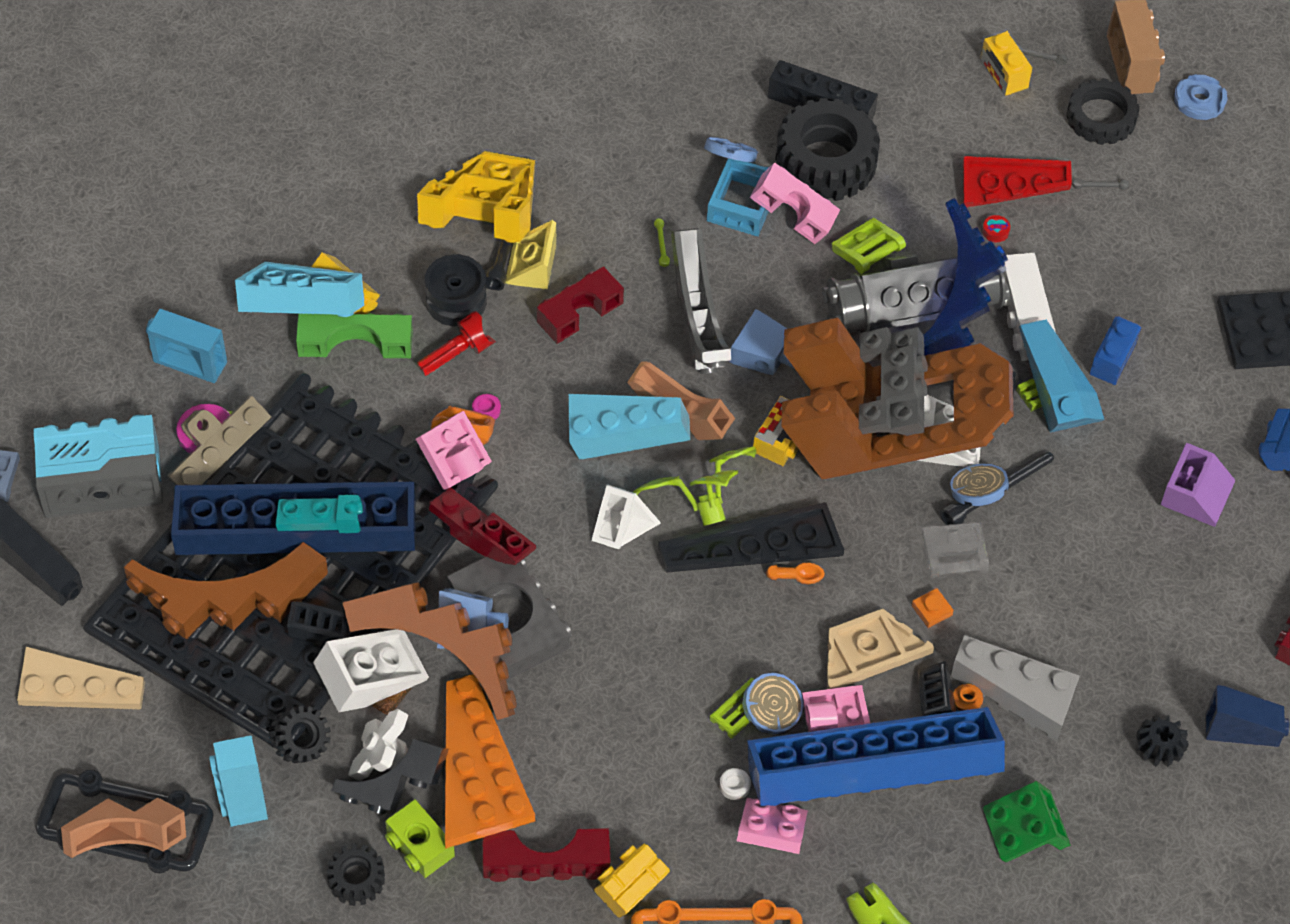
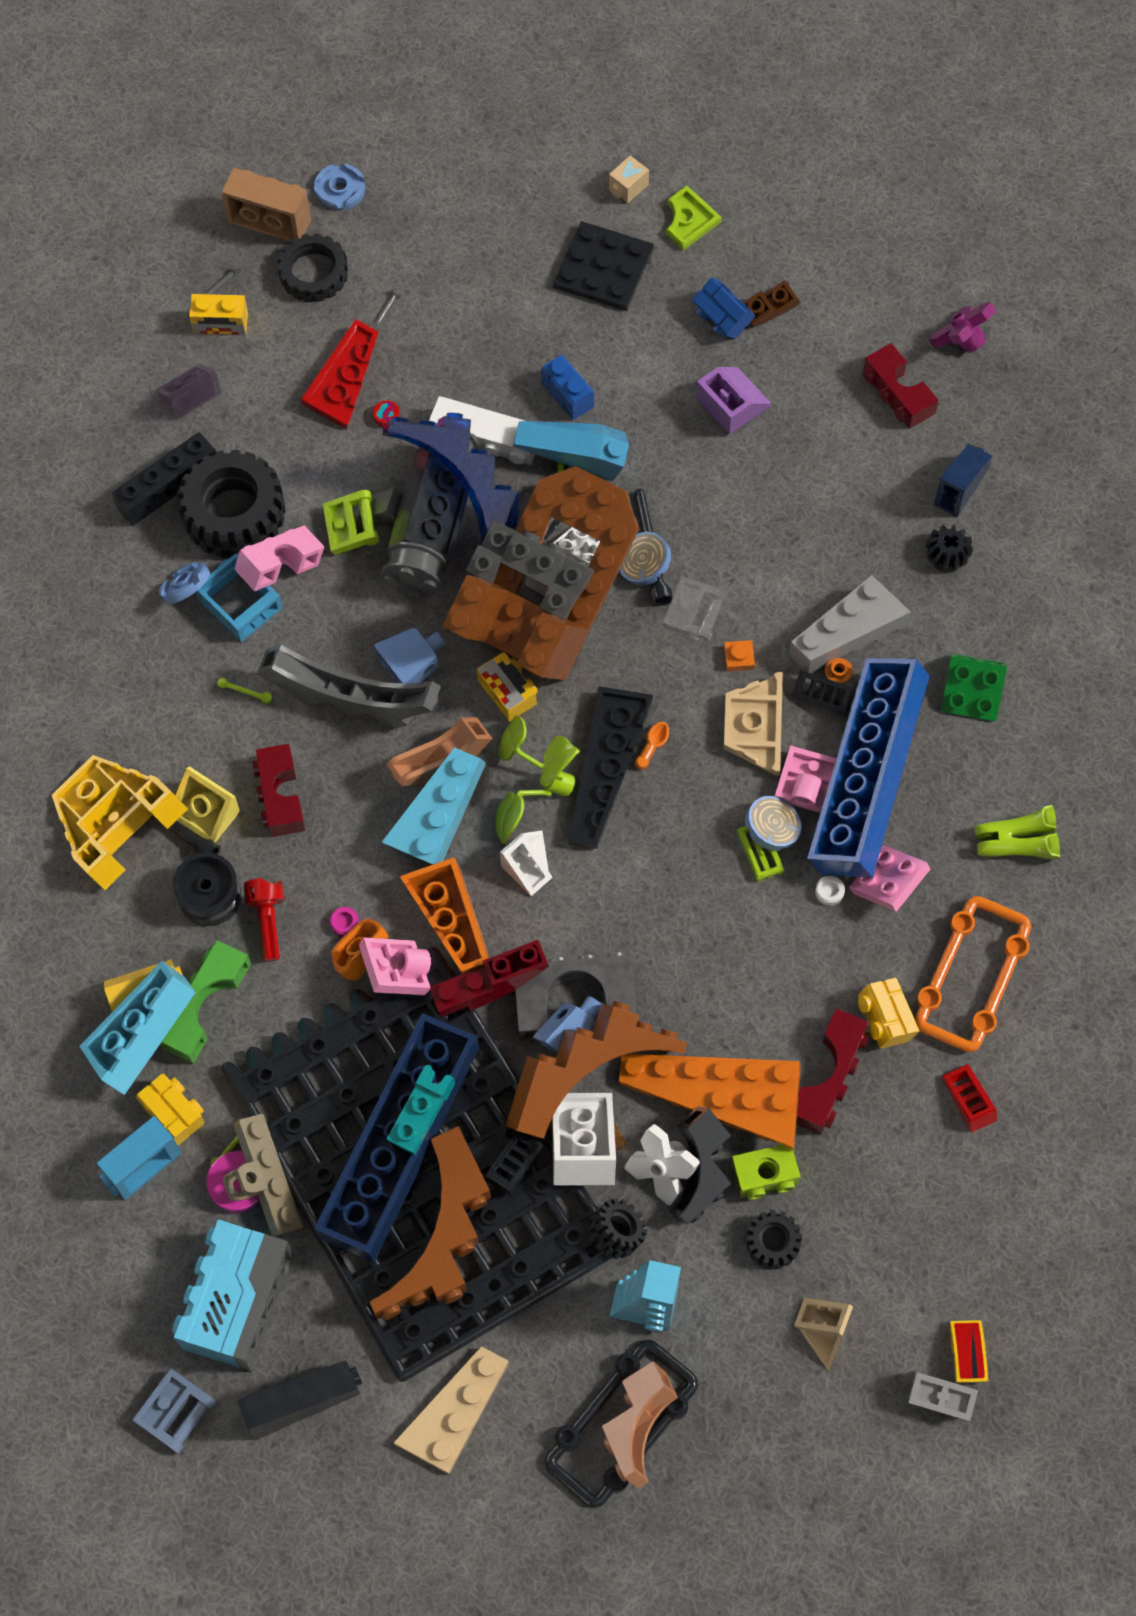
camera: 60 degrees left, 10 degrees up
none -> yellow brick [136,1073,205,1145]
none -> clear purple slope [154,364,221,421]
none -> orange wedge [400,857,490,974]

